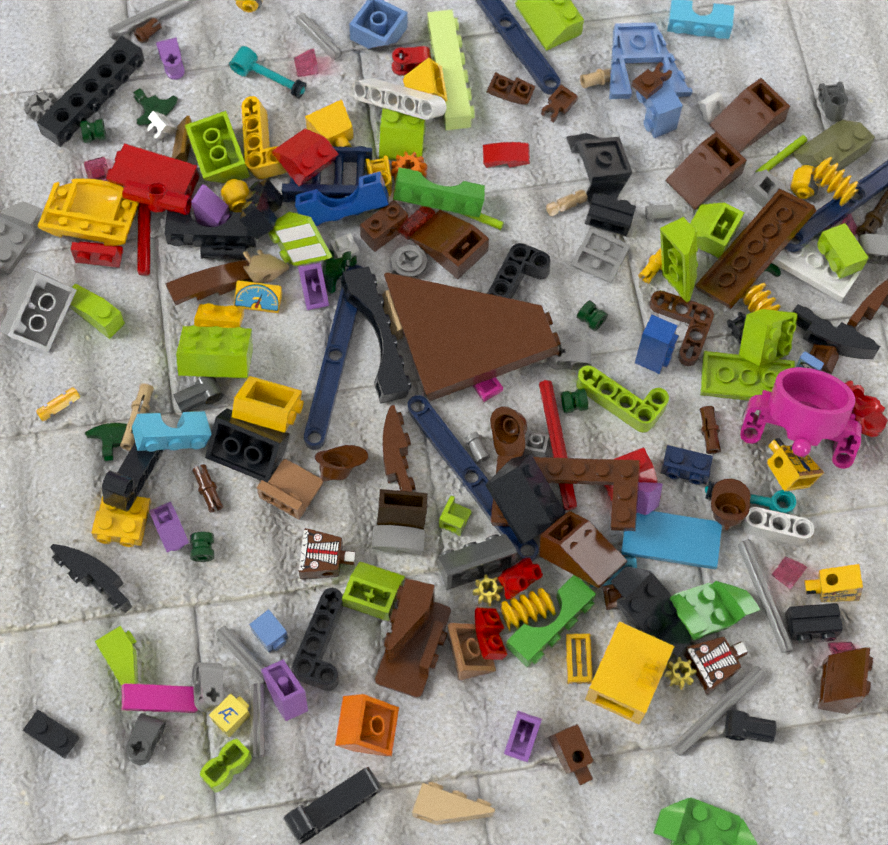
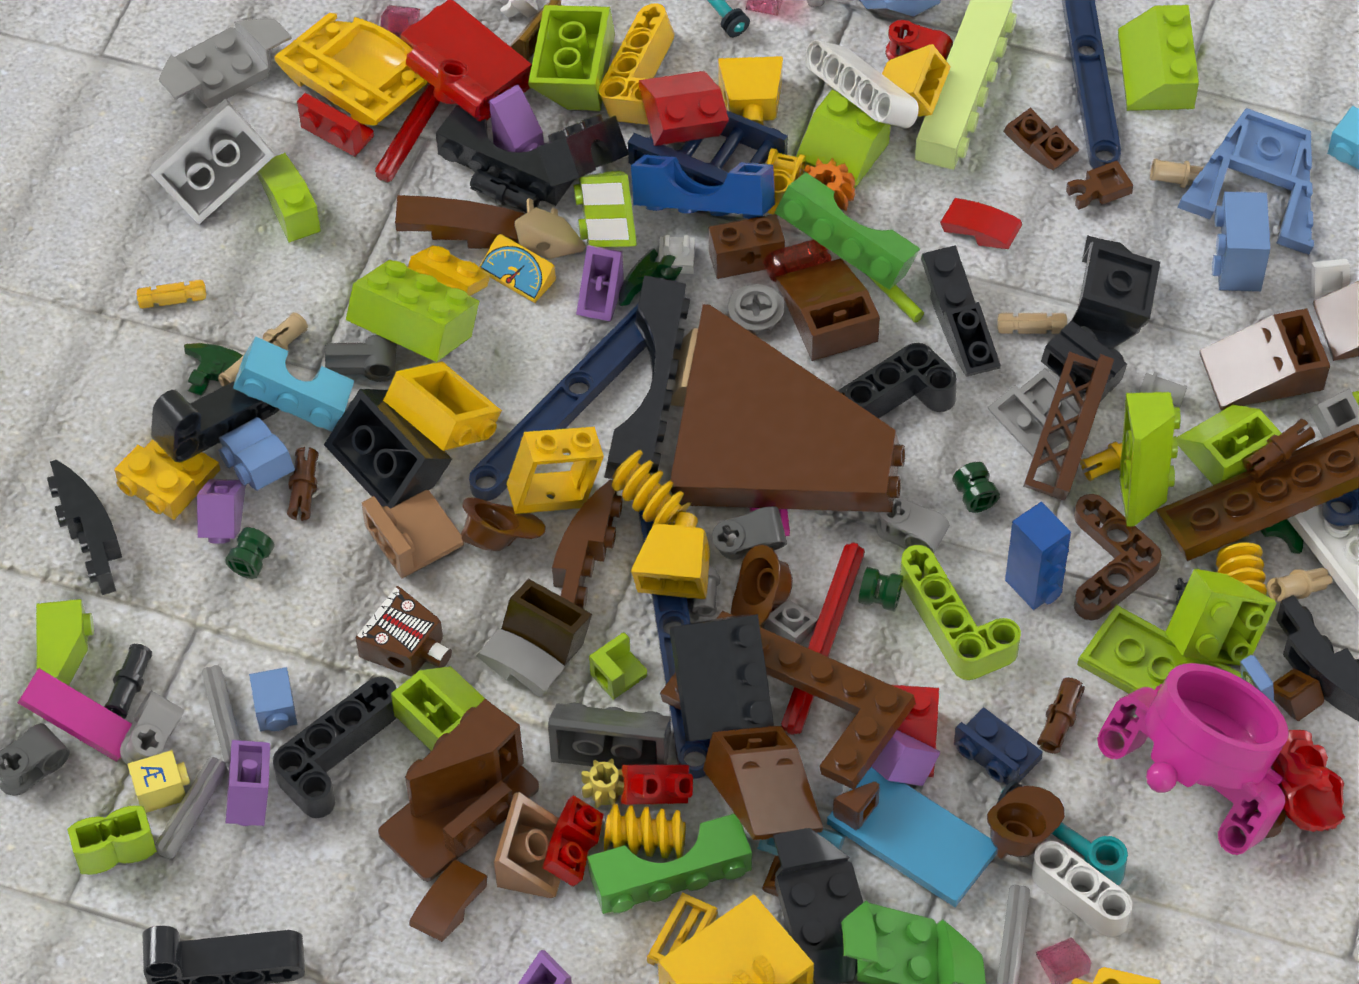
camera: 30 degrees right, 10 degrees down
yellow head [221,179,250,212] -> none
orange slope [335,694,399,757] -> none
reddish brown plate [632,62,672,99] -> none
yellow torso [767,438,824,491] -> none
none -> black pin [104,644,152,719]
none -> medium blue brick [218,417,295,491]
none -> reddish brown slope [409,860,488,942]
none -> yellow window [507,426,604,514]
none -> yellow piece [612,450,691,526]
none -> yellow torso [631,512,710,599]
none -> dark grey piece [712,507,787,560]
none -> reddish brown slope [833,781,880,830]
none -> black slope [921,245,1001,377]
none -> reddish brown fence [1023,352,1114,501]
none -> reddish brown pin [1243,418,1315,479]
none -> tan axle [1267,568,1333,602]

